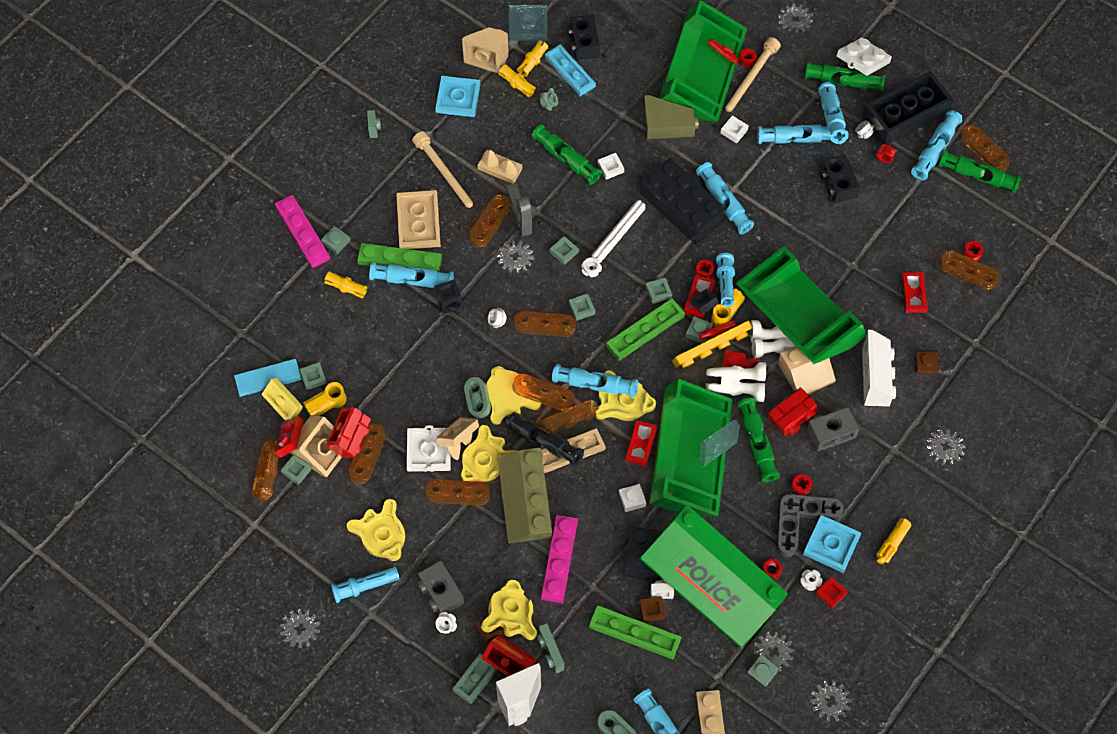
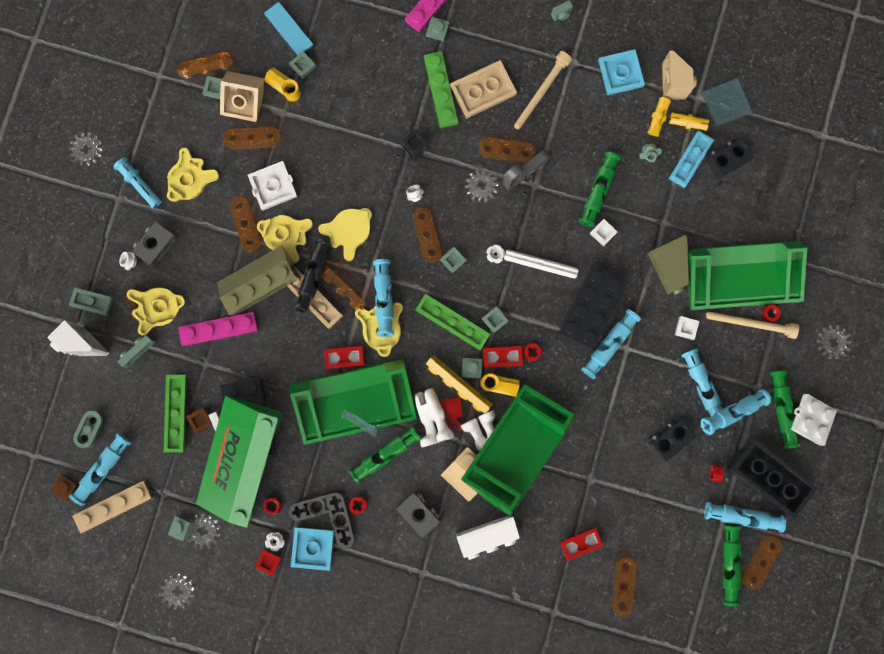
camera: 65 degrees right, 20 degrees up
light yellow plate [262,378,303,420] -> none
red piece [275,415,304,458] -> none
yellow pin [324,271,367,298] -> none
brick [326,407,371,458] -> none
medium azure piece [369,262,454,288] -> none
tan tile [436,417,479,460] -> none
sand green plate [464,377,491,419] -> none
tan tile [478,150,522,184] -> none
red brick [481,635,536,676] -> none
clear orange plate [512,374,575,411] -> none
sand green plate [550,236,579,265] -> none
white plate [619,484,646,512] -> none
black plate [690,289,719,315] -> none
red piece [699,321,737,340] -> none
red piece [708,39,739,64] -> none
medium azure pin [716,253,735,307] -> none
red brick [768,387,817,437] -> none
white plate [855,120,874,139] -> none
yellow piece [876,518,911,564] -> none
reddish brown plate [915,352,939,374] -> none
clear gear [927,429,966,465] -> none
red bush [963,241,984,262] -> none

